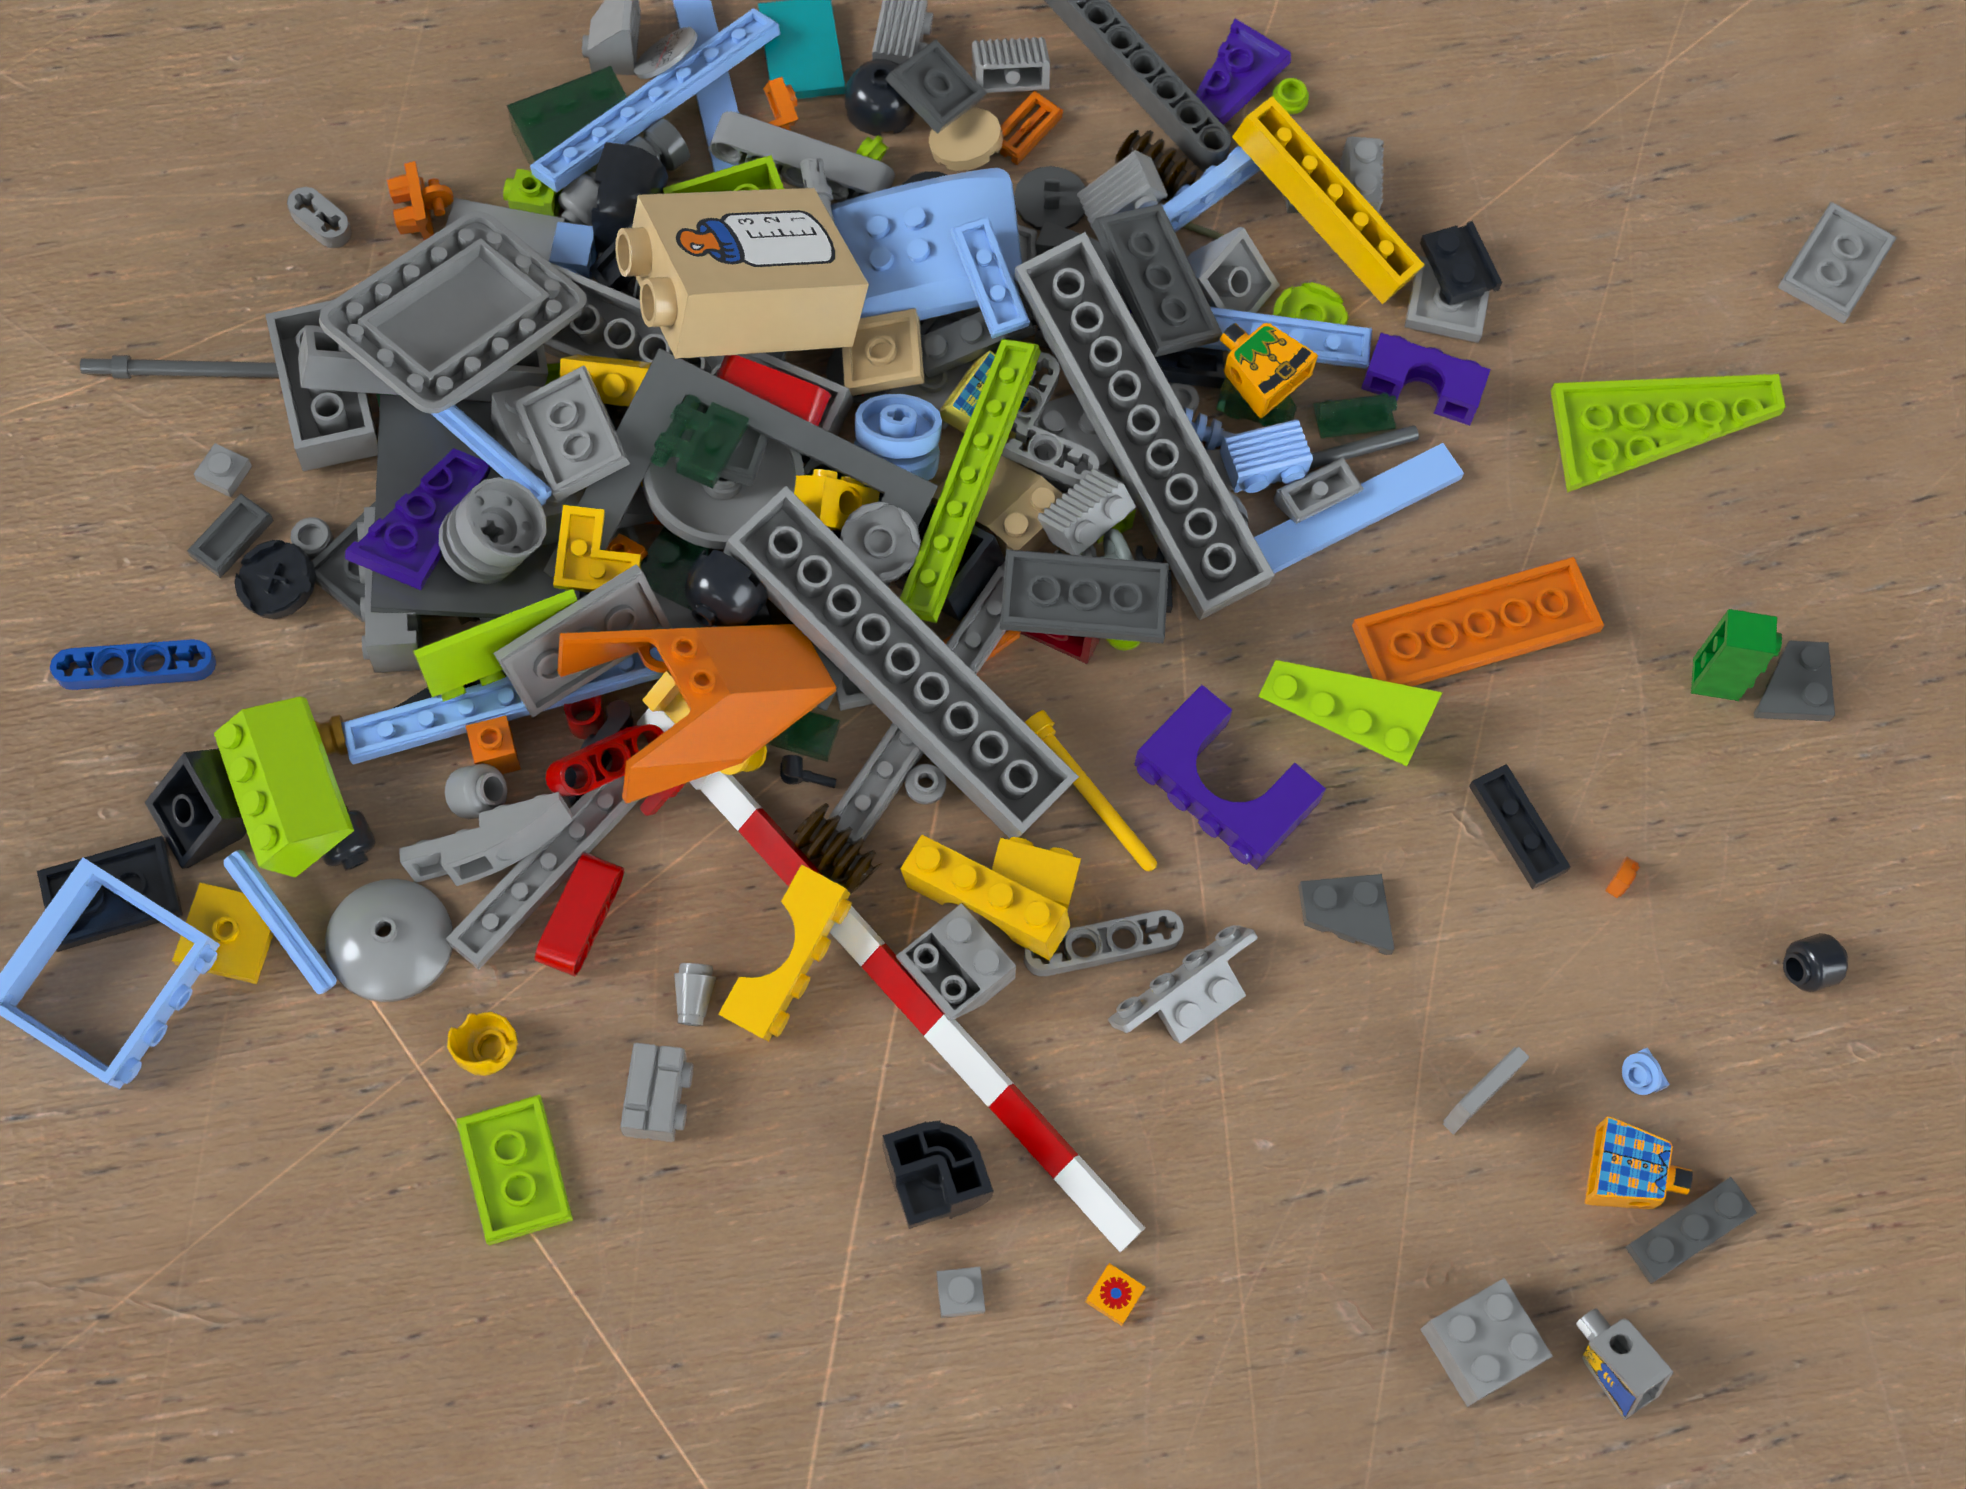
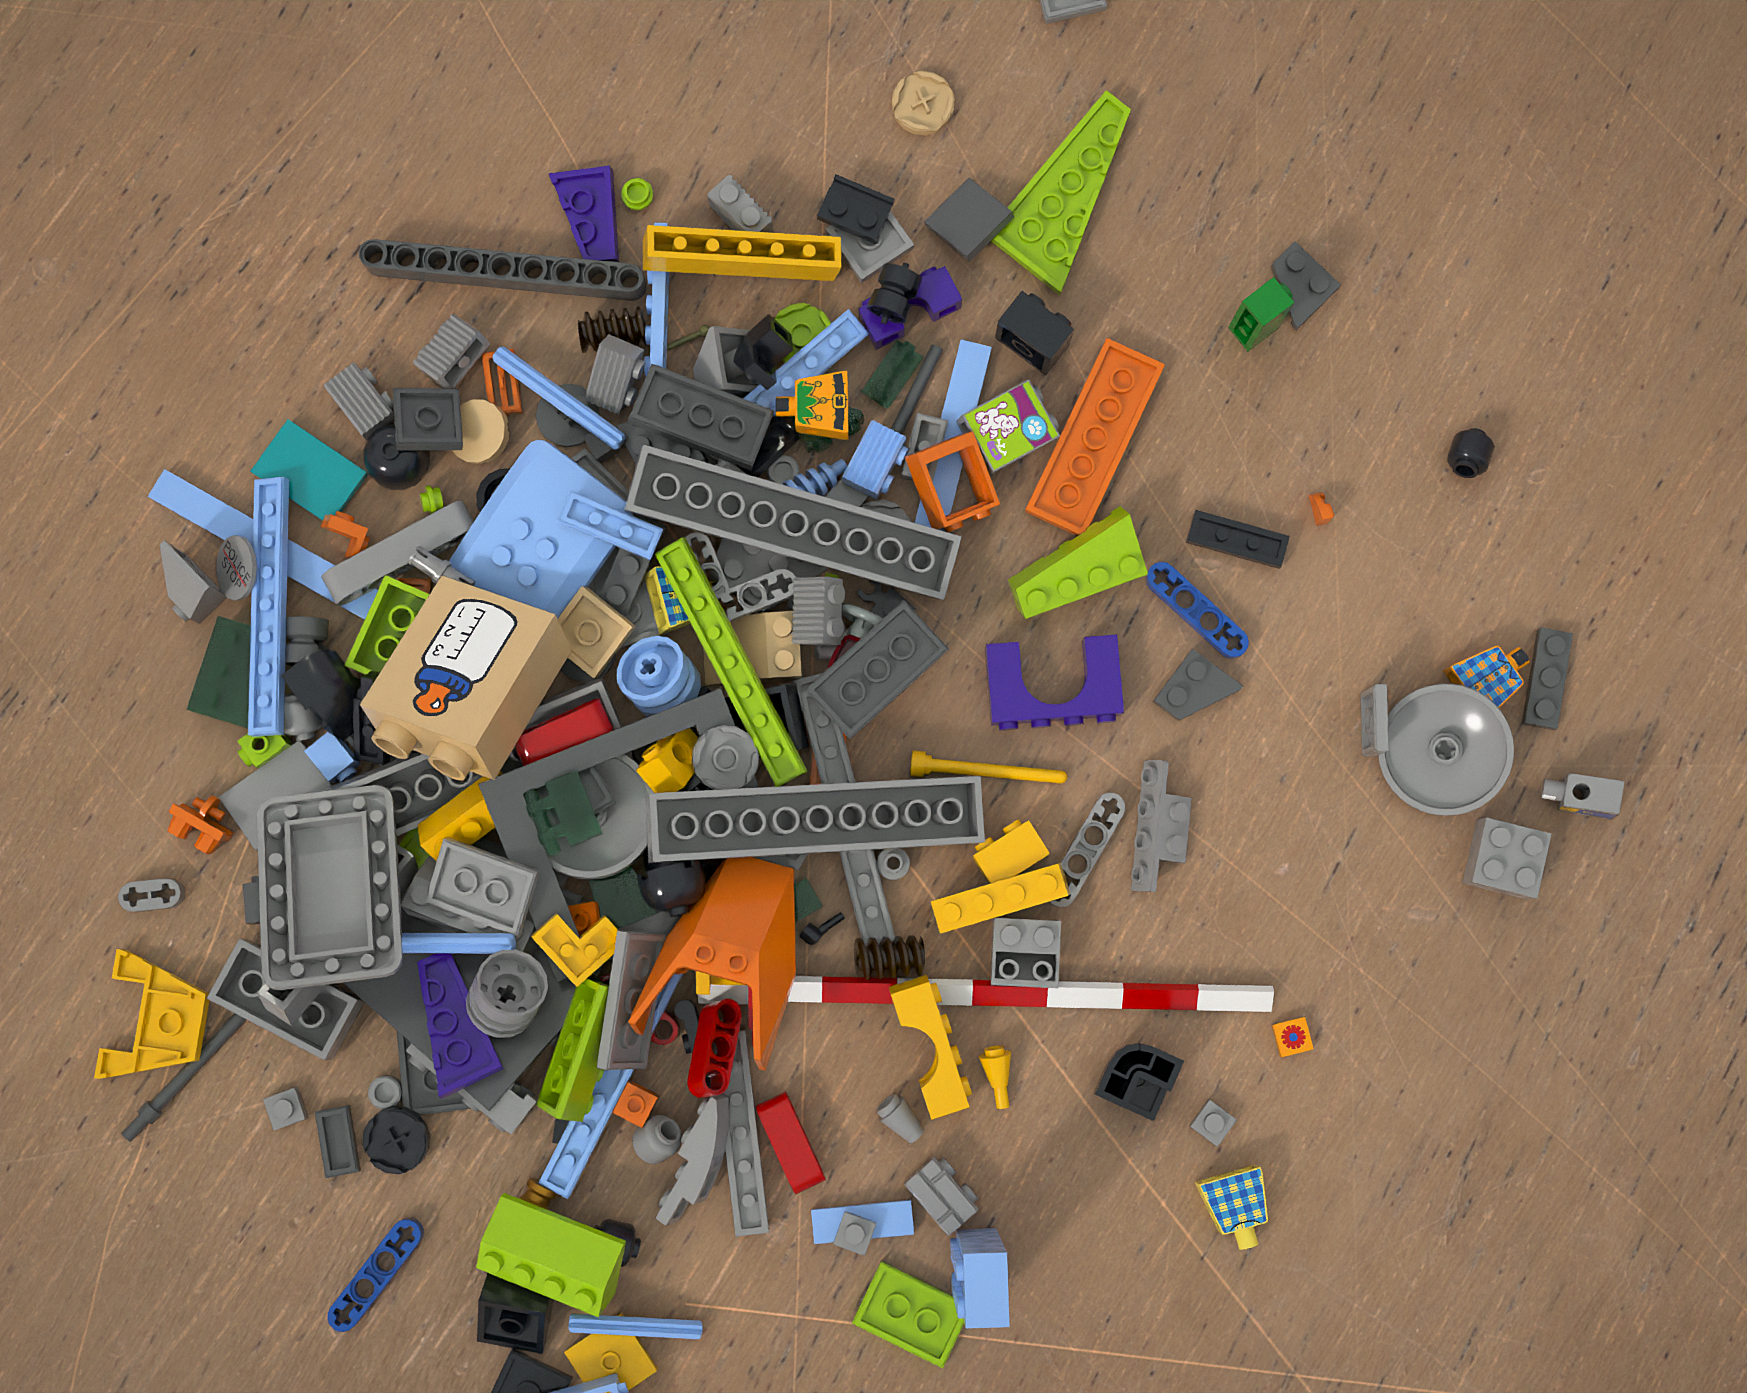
camera: 40 degrees left, 15 degrees up
light grey dish [325,879,453,1002] -> none
yellow hair [447,1012,518,1076] -> none
light blue plate [1622,1048,1670,1095] -> none
none -> yellow wing [94,949,210,1079]
none -> light blue axle [492,346,626,450]
none -> black brick [733,314,793,391]
none -> light blue tile [811,1199,914,1244]
none -> light grey plate [833,1211,876,1256]
none -> black wheel [867,263,922,325]
none -> tan tile [892,71,955,136]
none -> orange window [905,431,1000,532]
none -> dark grey tile [924,178,1014,262]
none -> light blue brick [950,1228,1010,1328]
none -> brick [956,379,1060,476]
none -> yellow cone [979,1045,1011,1109]
none -> black brick [995,291,1074,376]
none -> blue beam [1145,562,1249,659]
none -> torso [1195,1164,1268,1250]
none -> light grey dish [1378,683,1514,816]

